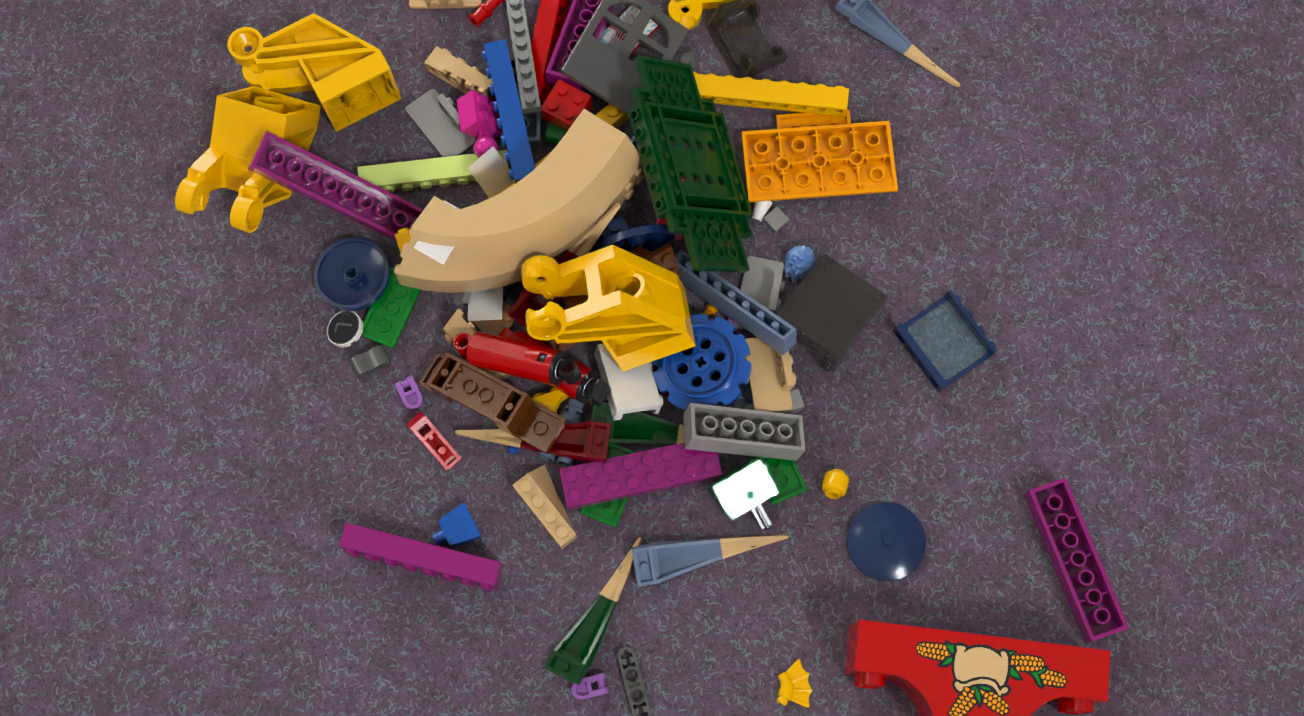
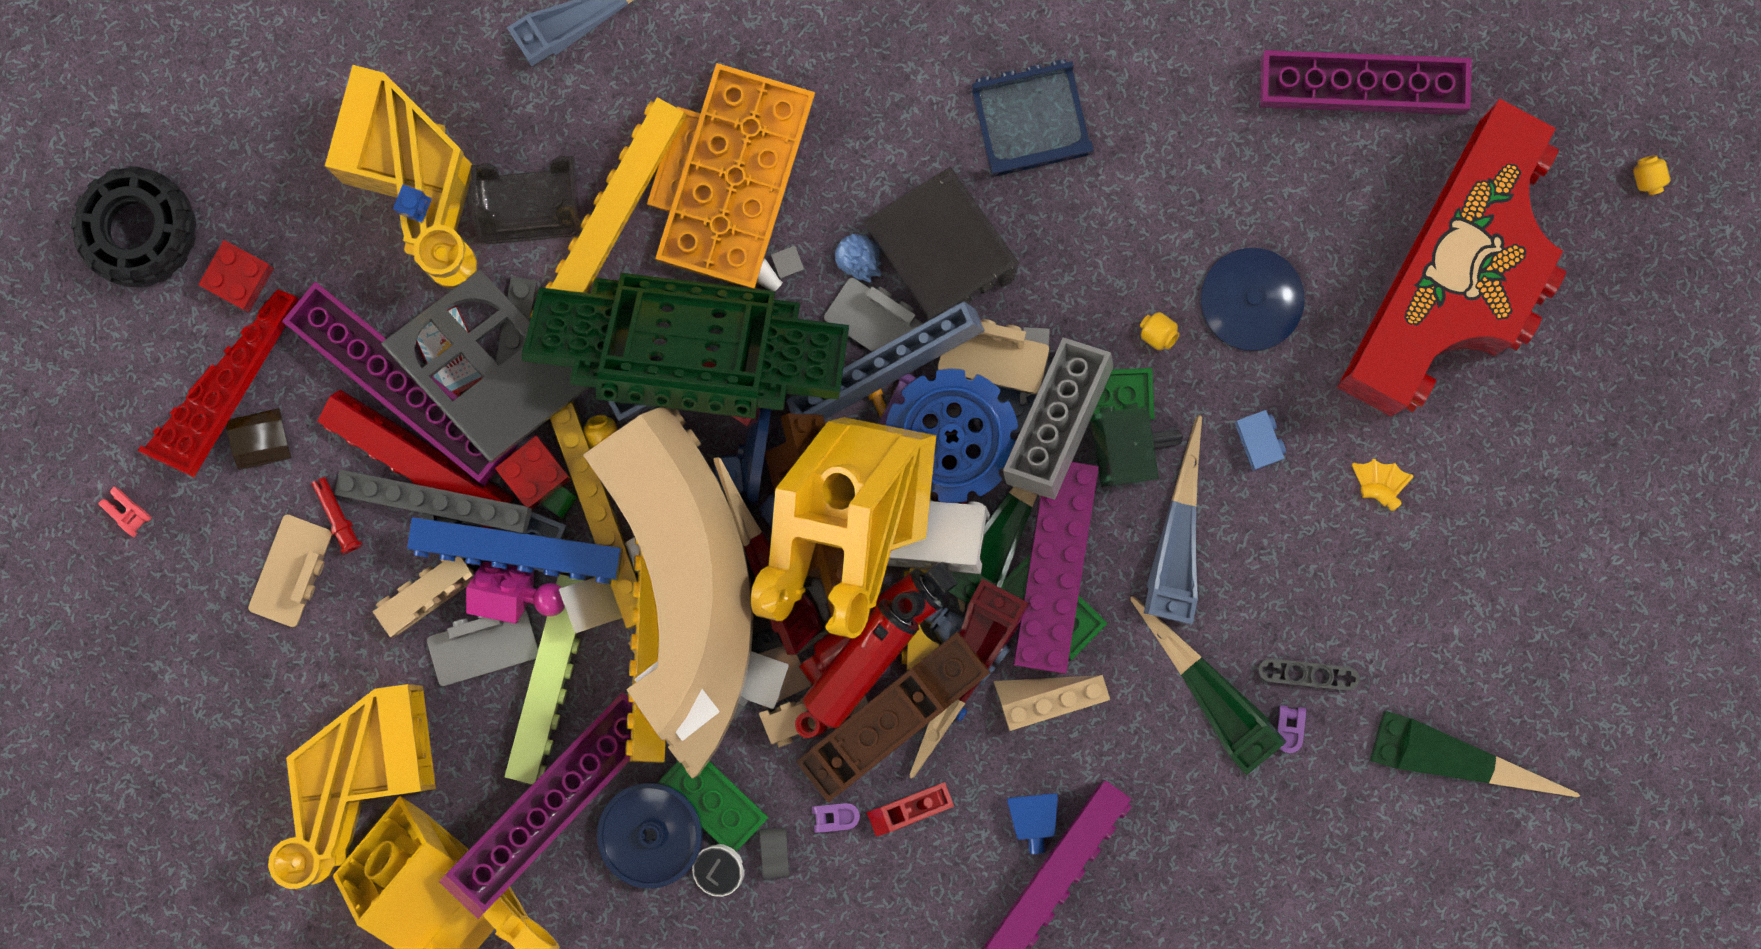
camera: 65 degrees left, 10 degrees up
none -> medium blue brick [1235,410,1286,471]

